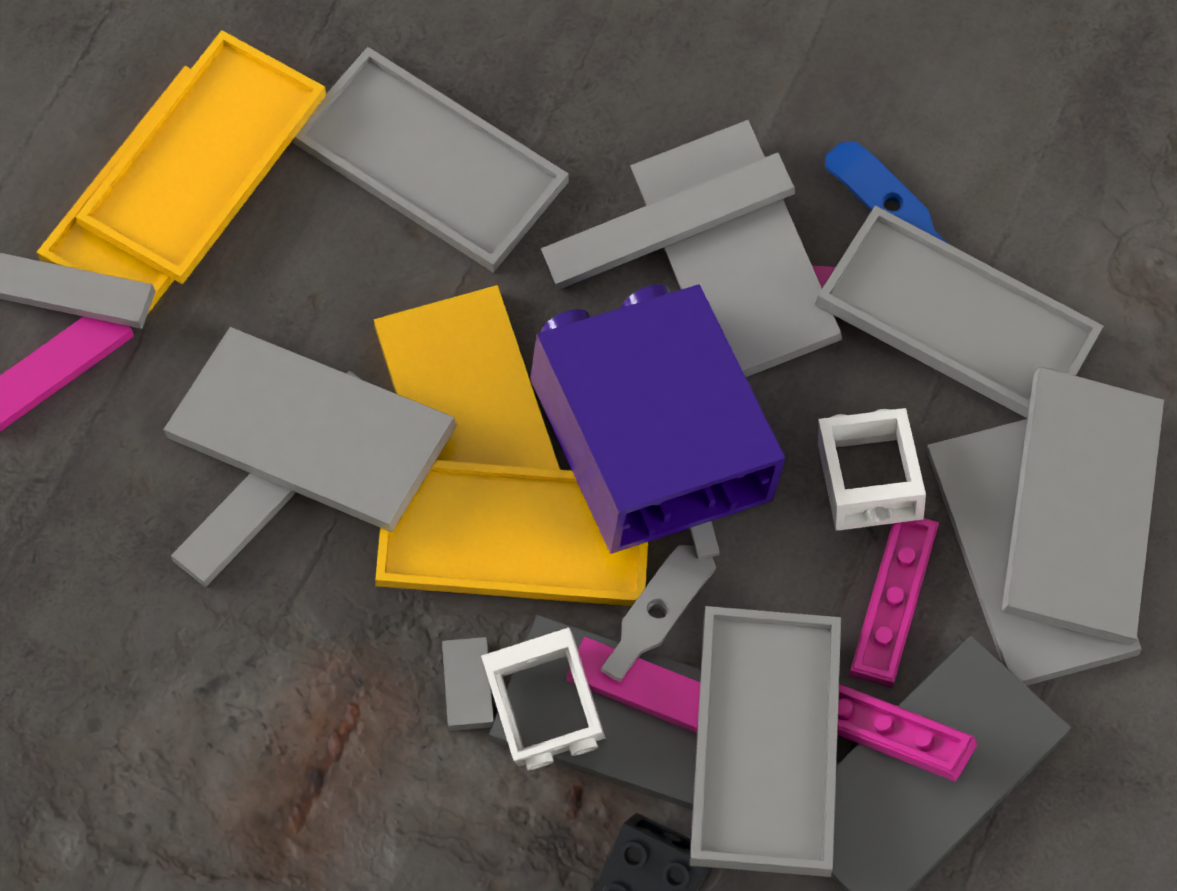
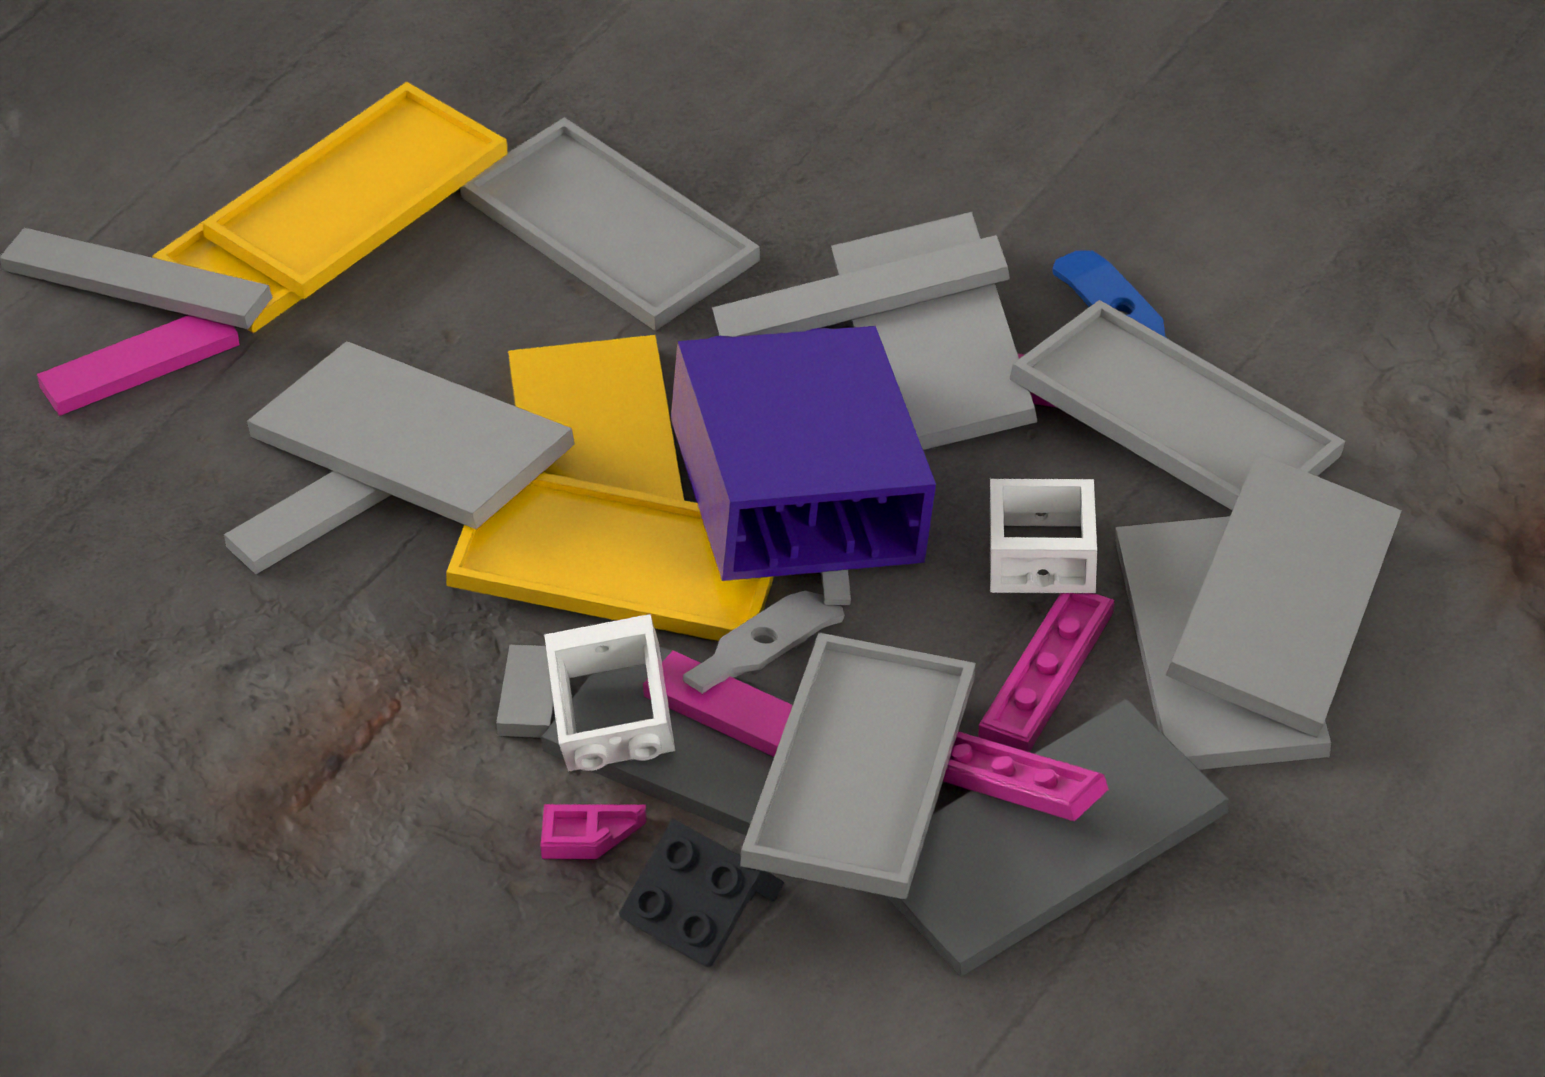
camera: 10 degrees right, 20 degrees down
none -> dark pink tile [541,804,646,859]

